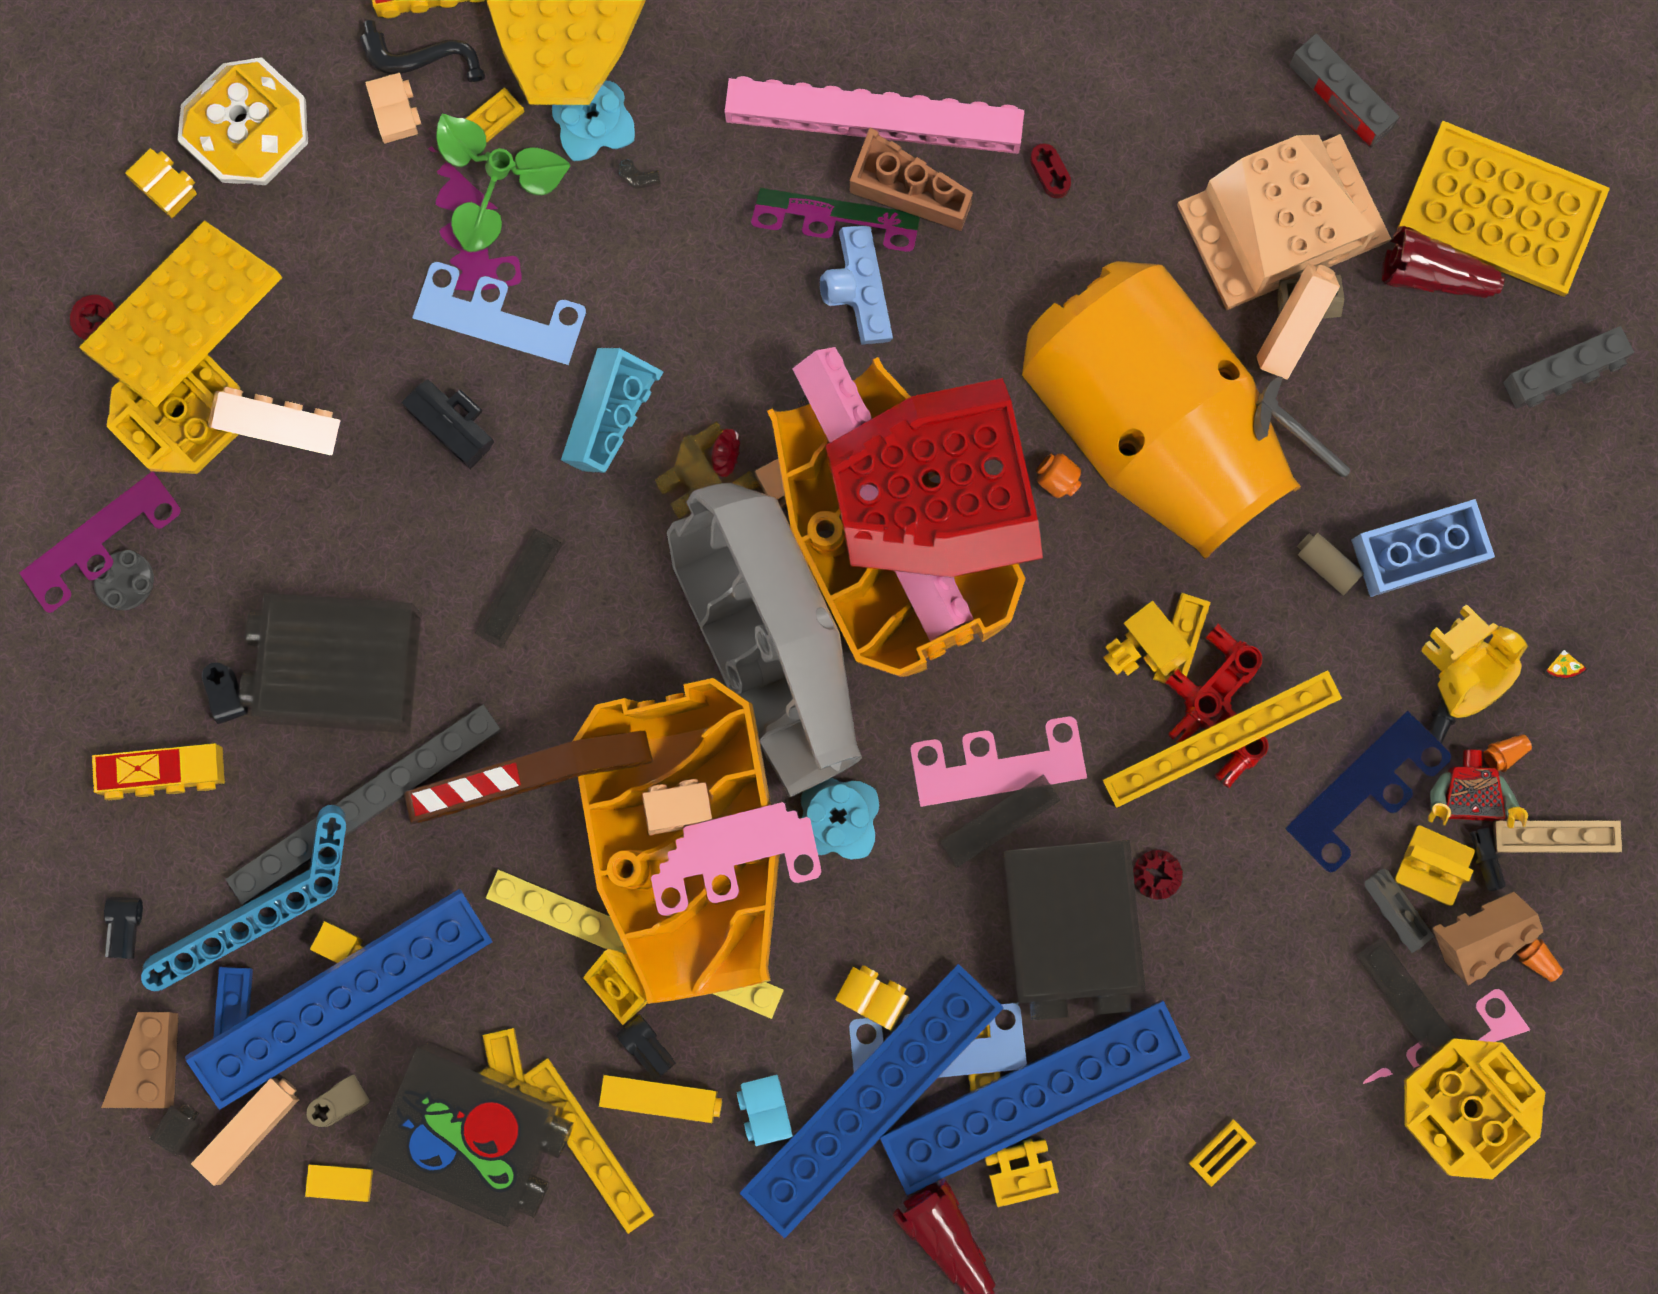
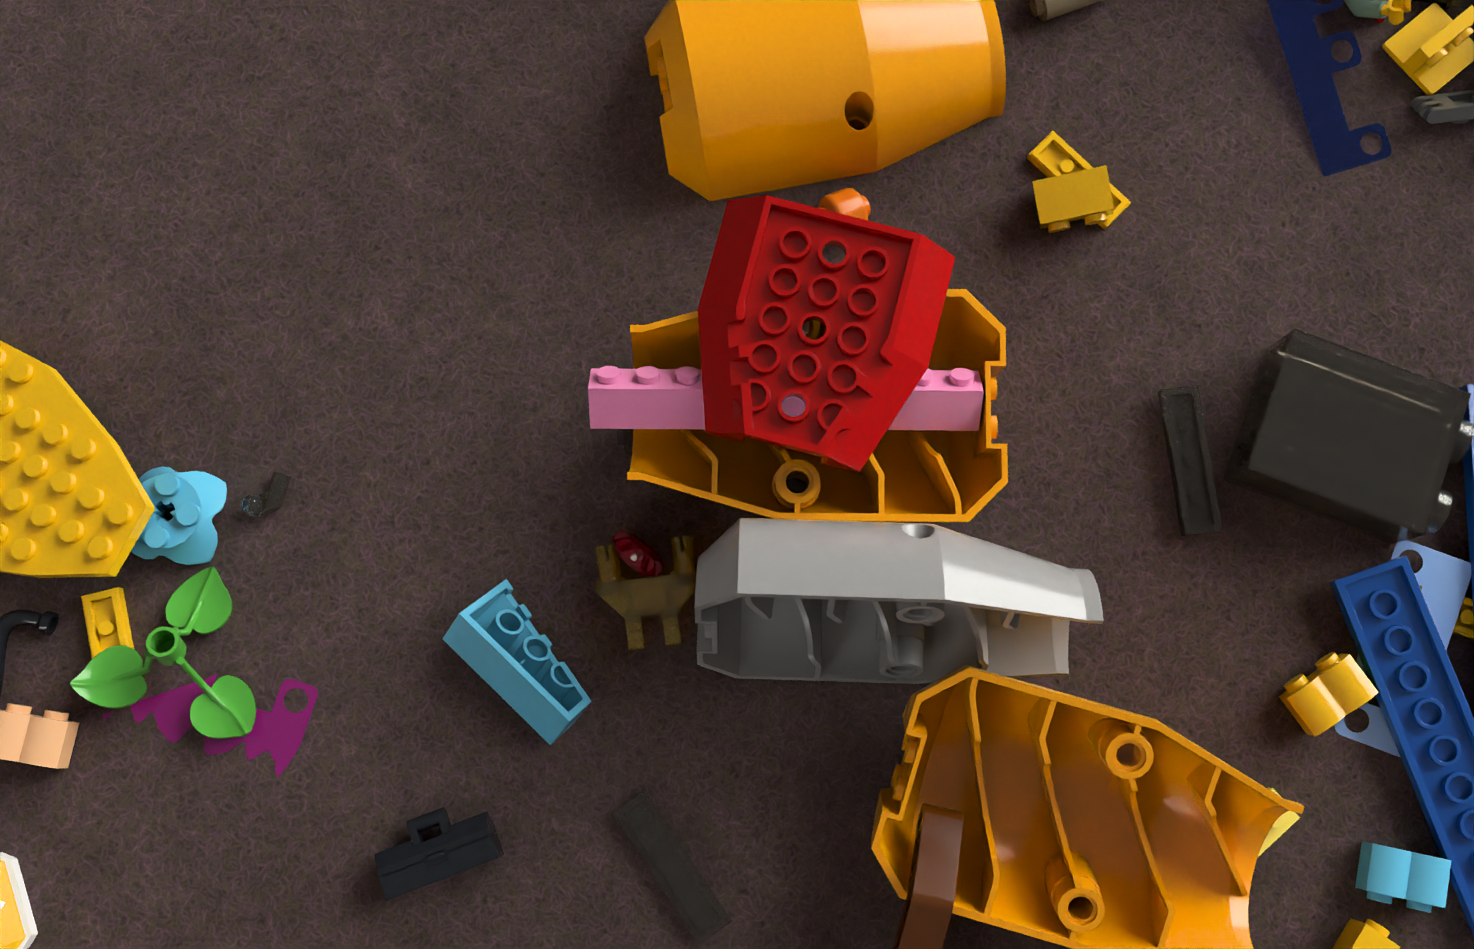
camera: 65 degrees left, 0 degrees up
light blue piece [412,262,586,365] -> none
light nougat brick [643,779,712,835] -> none
bright pink piece [651,802,821,915] -> none
bright pink brick [725,76,1024,154] -> none
piece [751,188,920,252] -> none
light nougat brick [755,458,787,508] -> none
medium azure brick [801,778,879,859] -> none
light blue plate [820,226,893,345] -> none
nougat wedge [850,127,973,231] -> none
bright pink piece [911,716,1087,807] -> none
dark red beam [1030,143,1071,199] -> none
yellow gear [1103,638,1141,676] -> none
yellow plate [1103,670,1342,808] -> none
dark red gear [1133,850,1183,900] -> none
red pin [1165,624,1269,788] -> none

